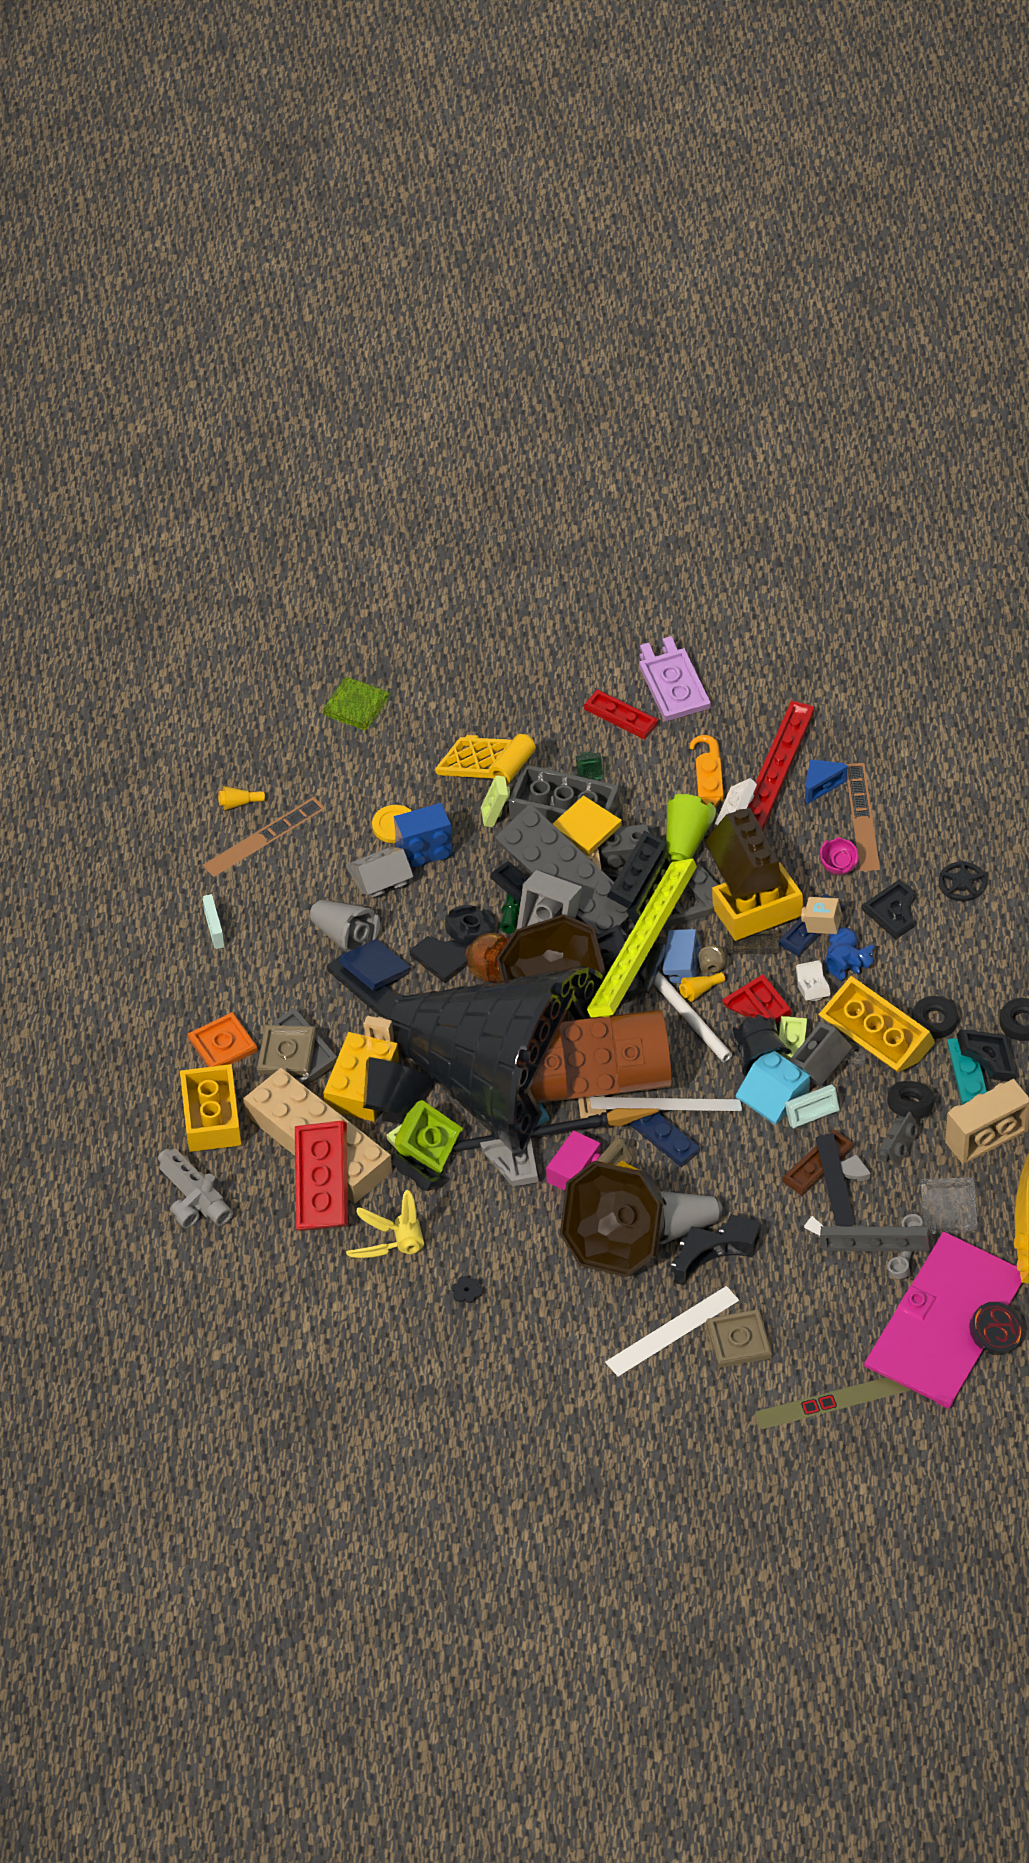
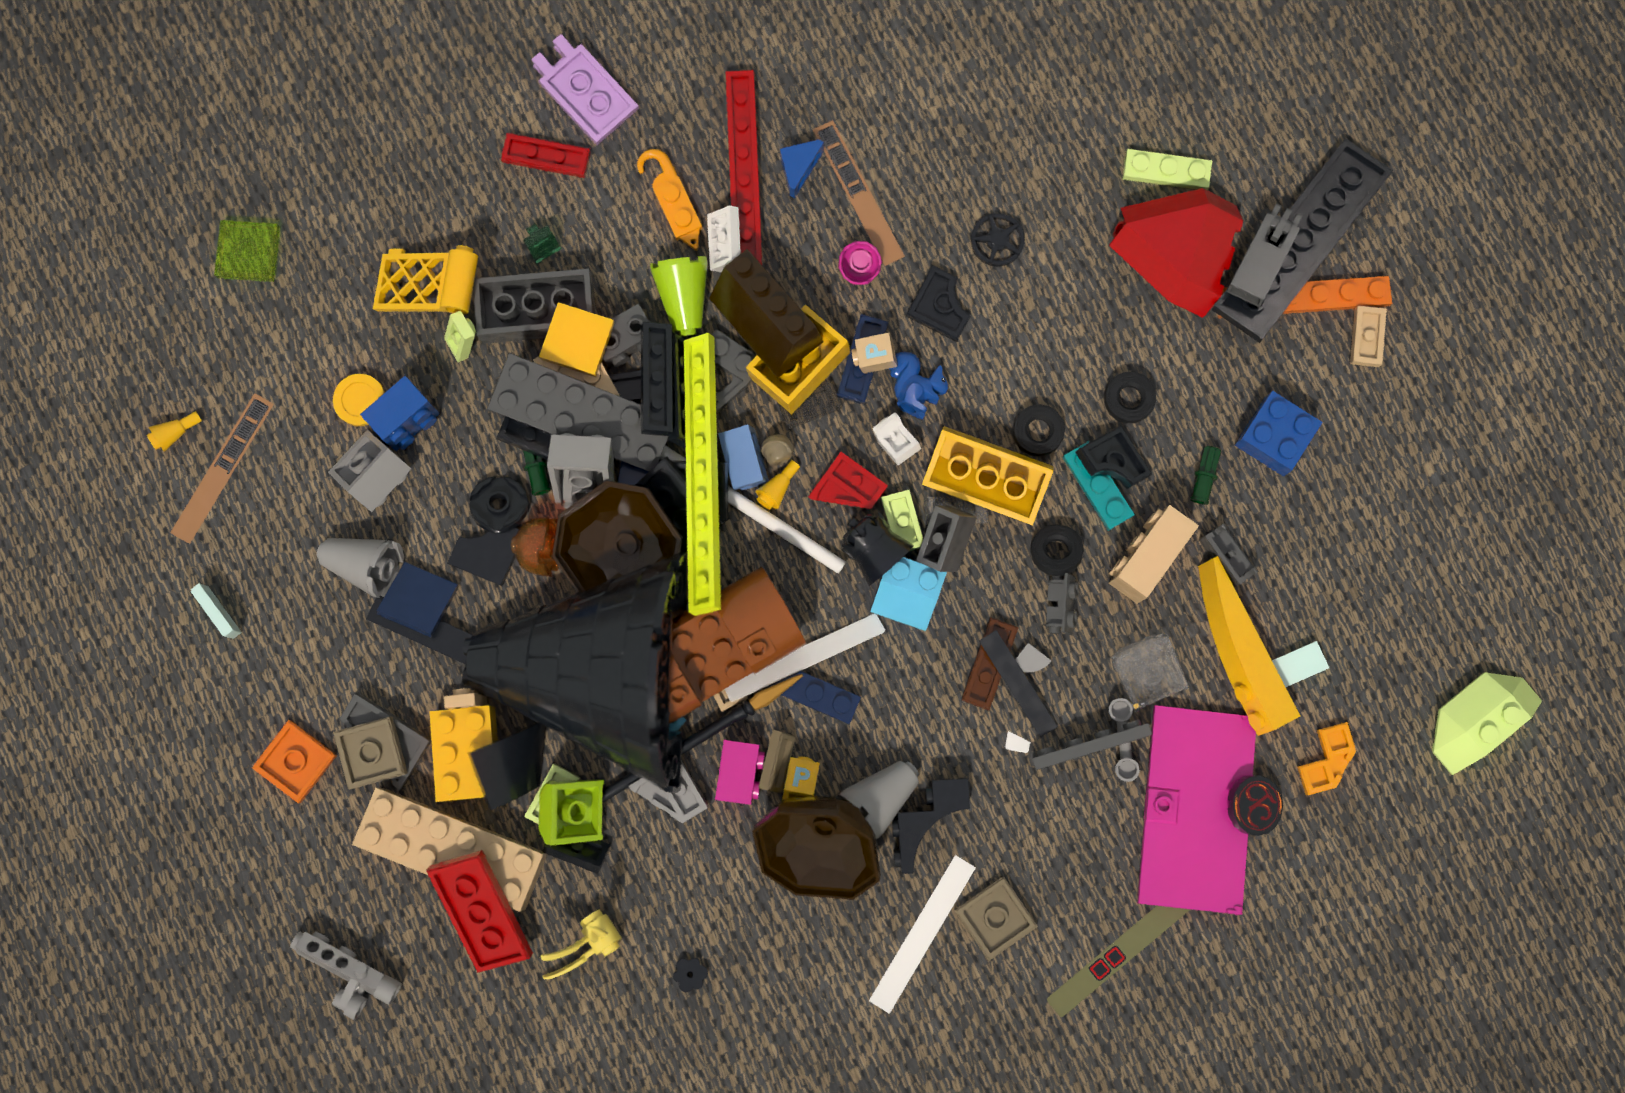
camera: 25 degrees left, 30 degrees up
yellow brick [180,1064,241,1152] -> none
light aqua tile [785,1084,840,1128] -> none

